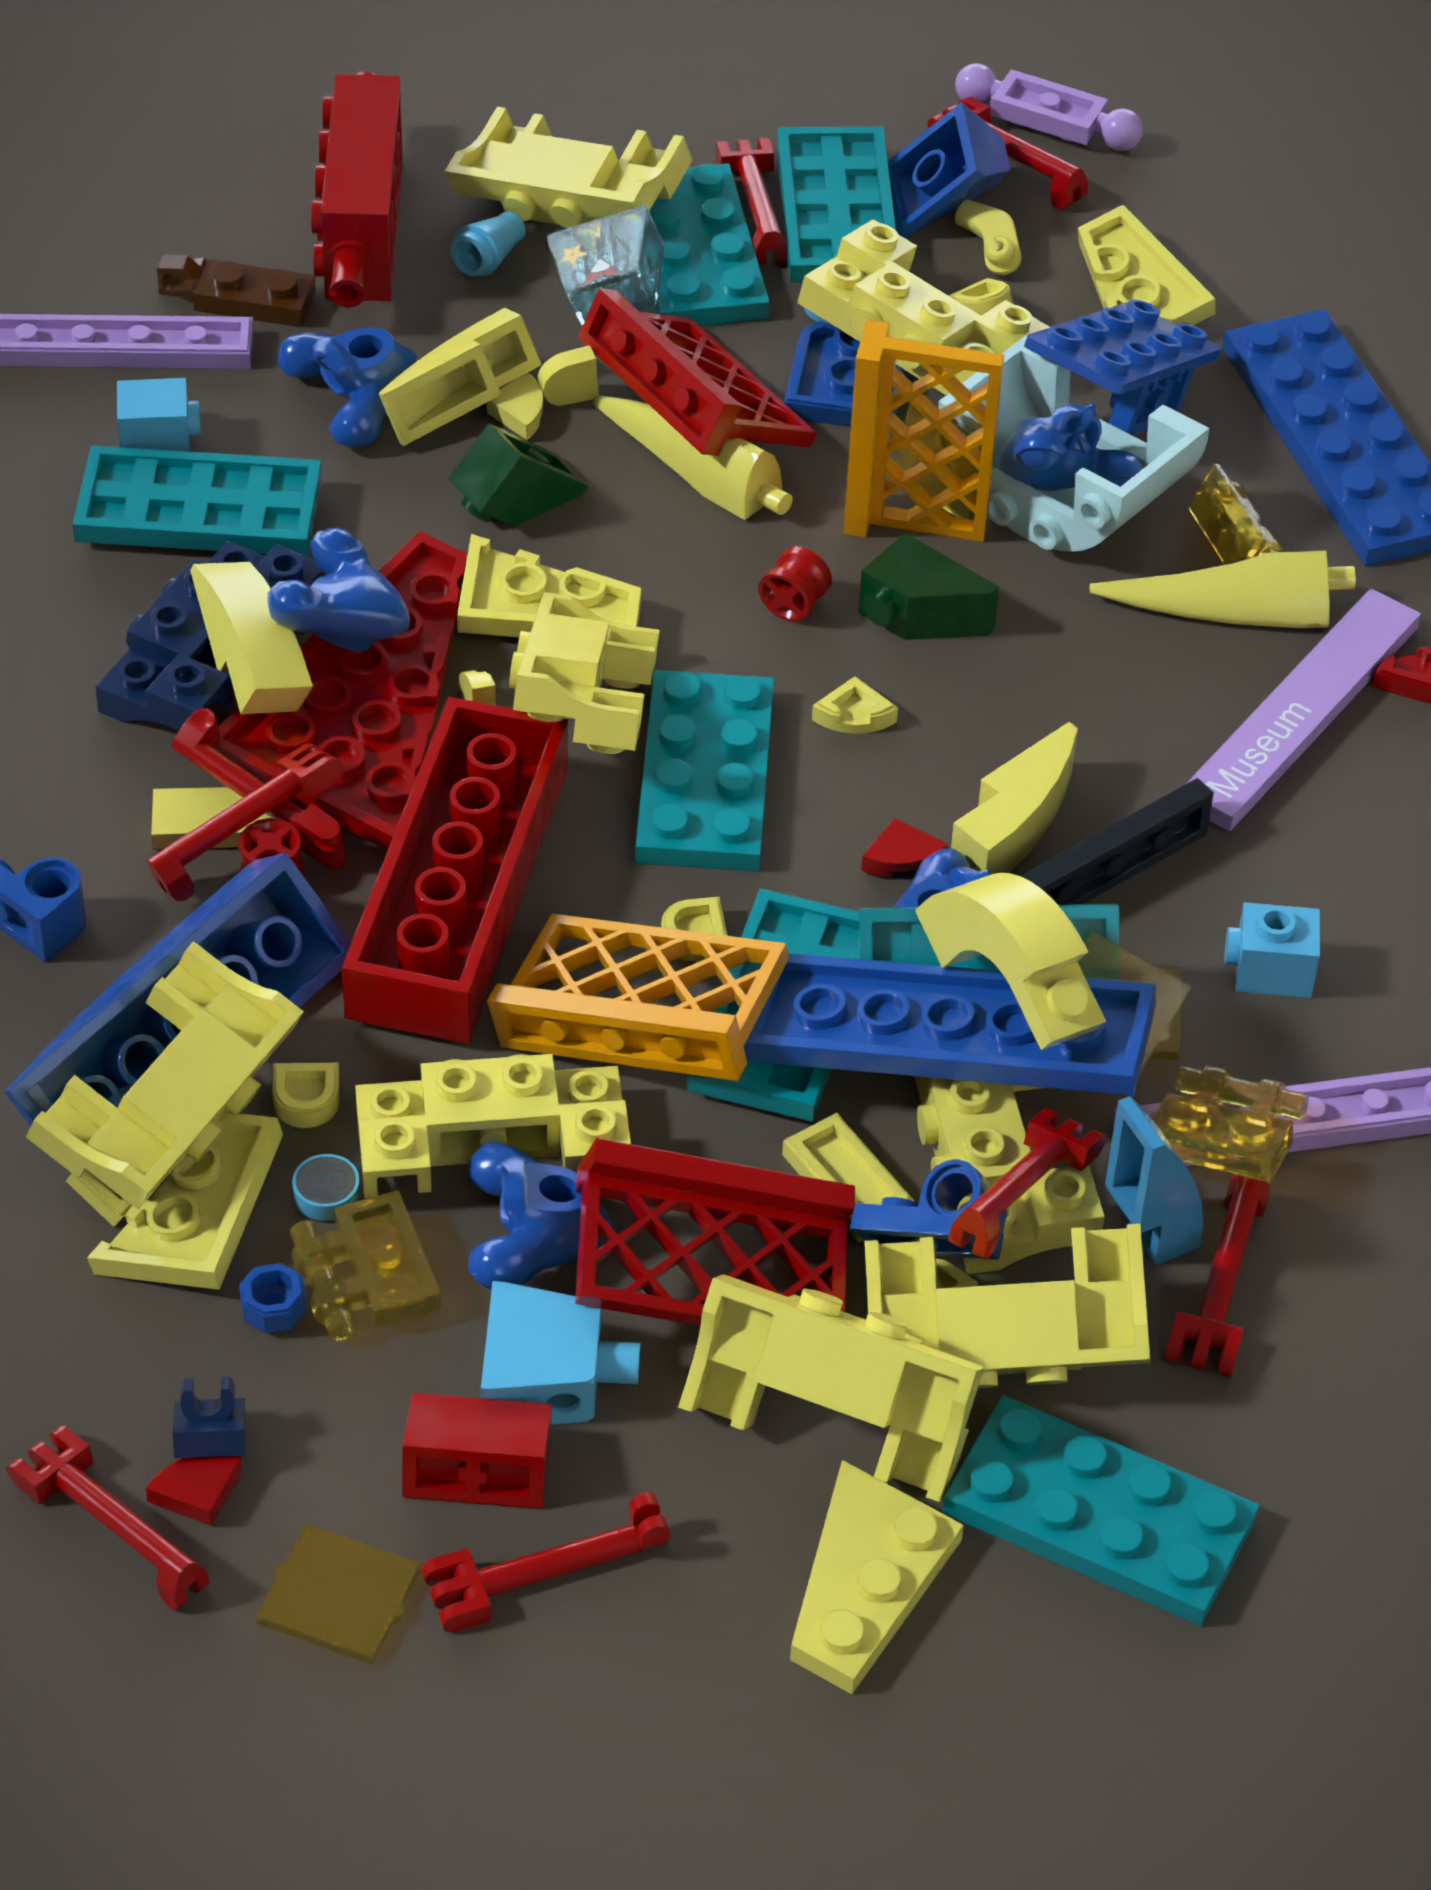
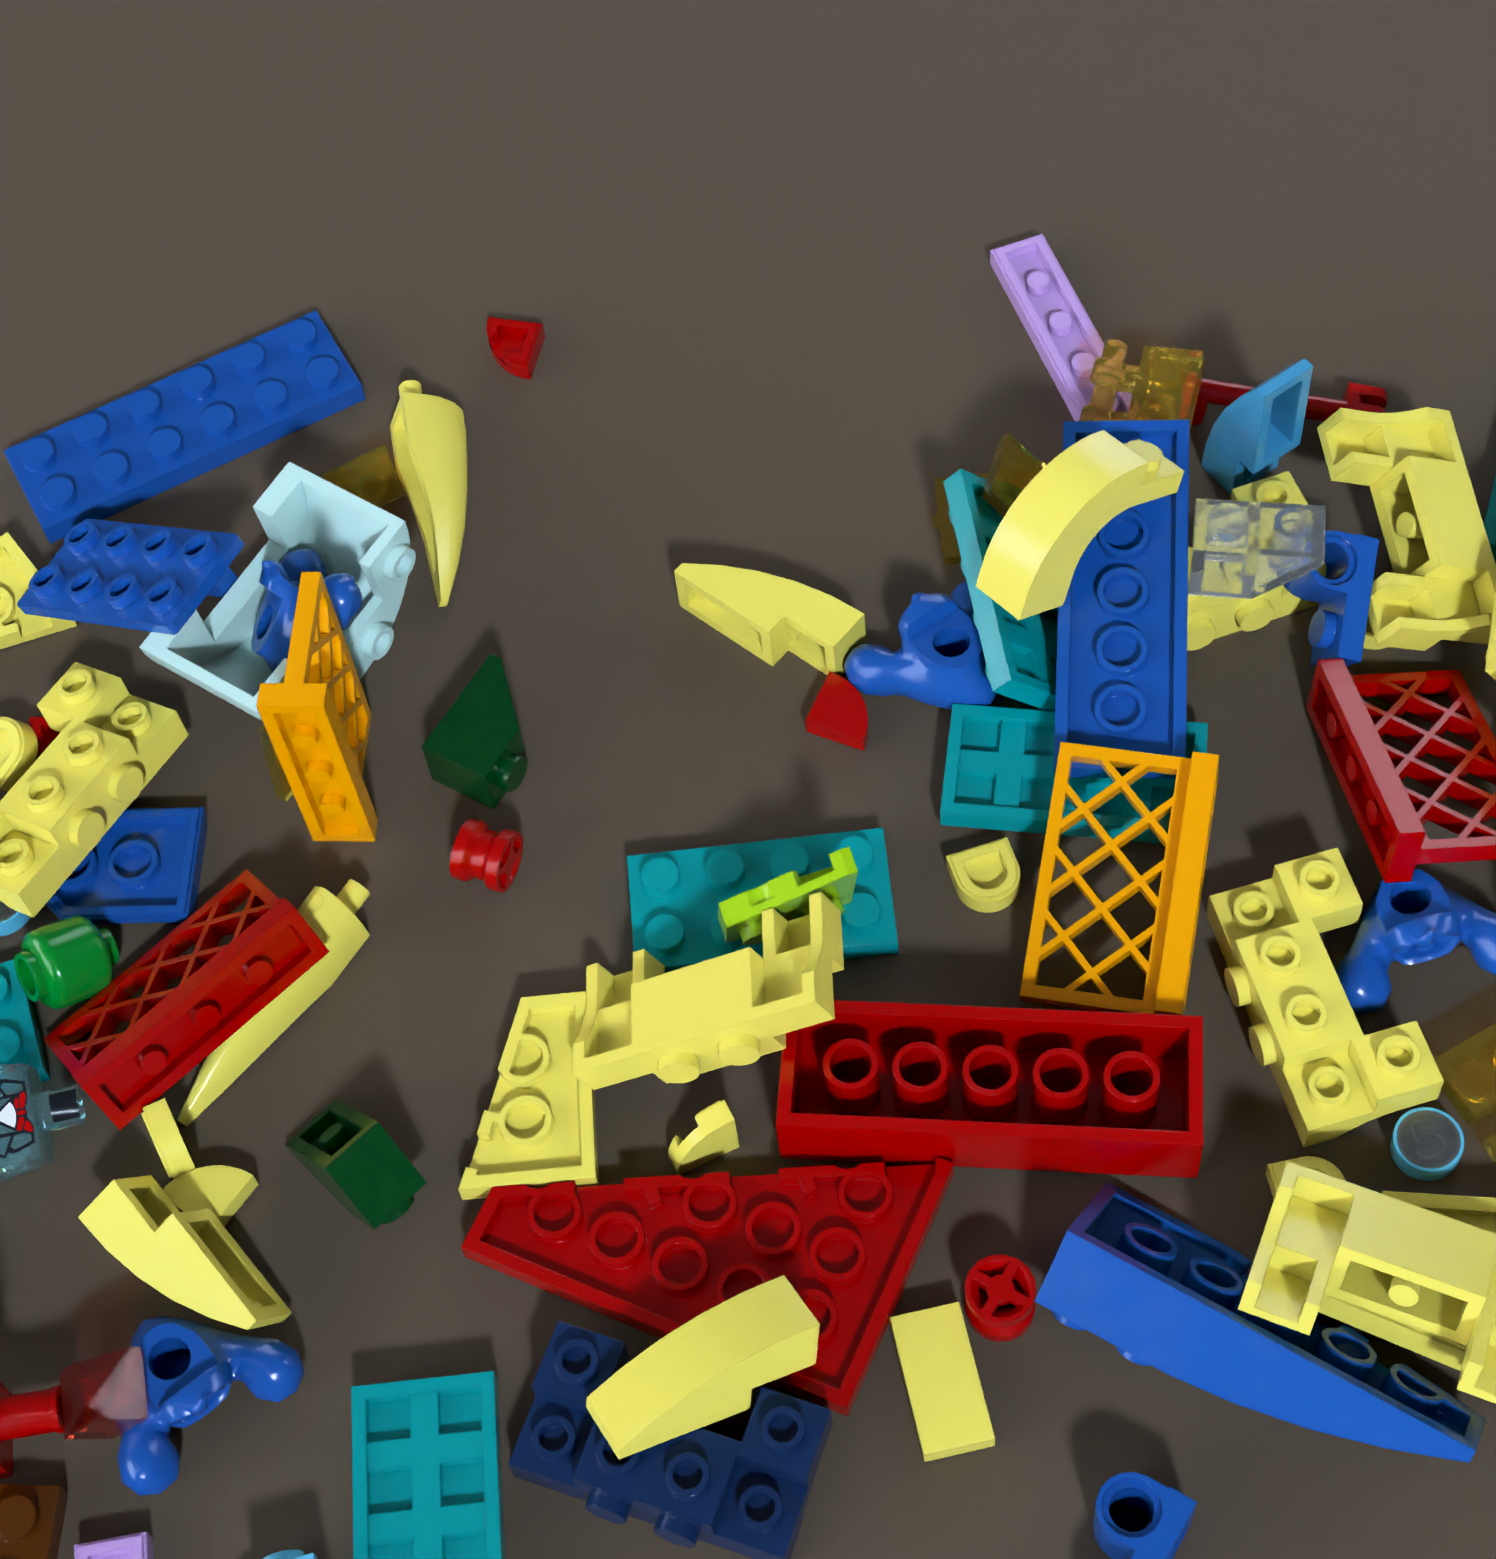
camera: 90 degrees left, 10 degrees up
red hinge [146,743,344,901] -> none
red hinge [172,708,346,870] -> none
blue head [267,528,410,652] -> none
light yellow tile [782,1113,914,1243] -> none
light yellow tile [812,676,898,734] -> none
red hinge [948,1107,1106,1260] -> none
black hinge [1020,777,1214,905] -> none
lavender tile [1186,588,1421,832] -> none
medium azure brick [1224,902,1320,998] -> none
none -> green head [14,915,119,1010]
none -> clear red slope [60,1347,148,1439]
none -> lime wing [718,847,858,945]
none -> clear slope [1188,498,1326,599]

